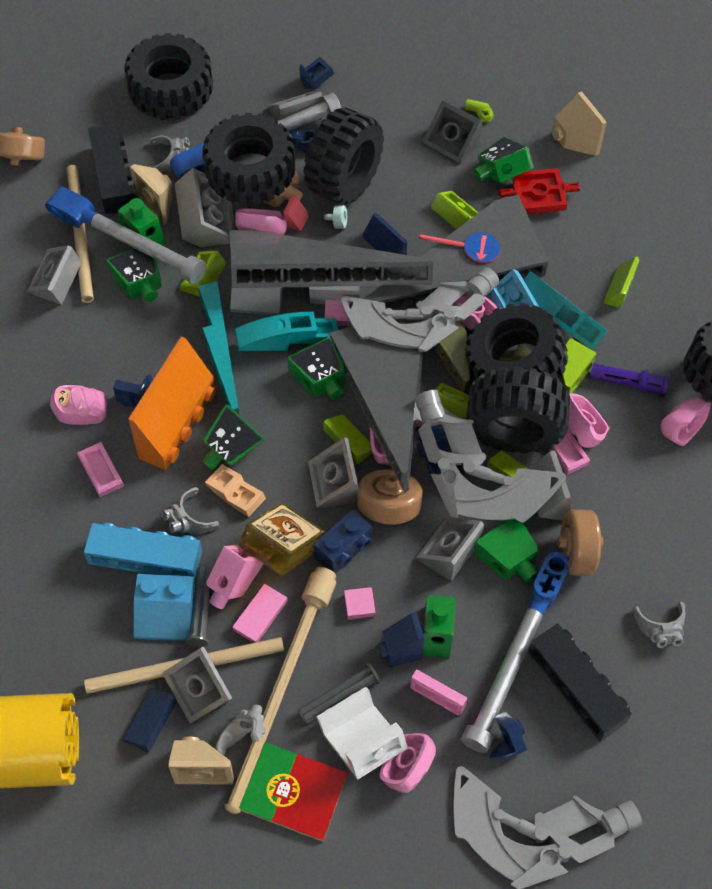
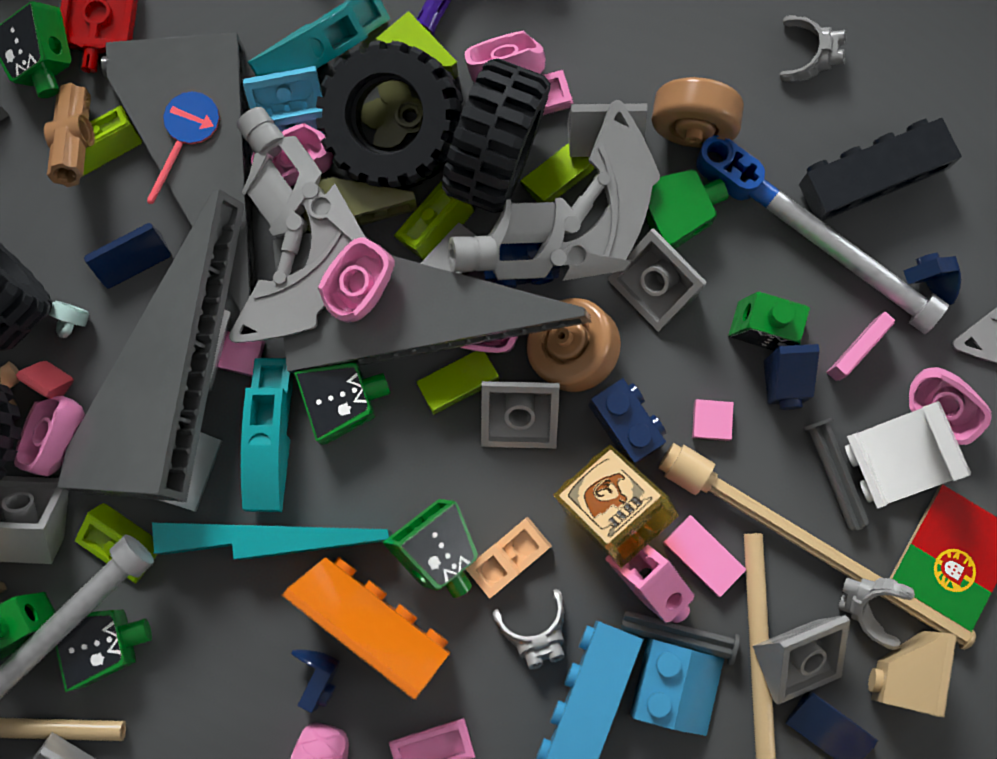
camera: 75 degrees left, 20 degrees up
none -> medium nougat piece [44,83,95,187]
none -> bright pink piece [318,237,395,322]

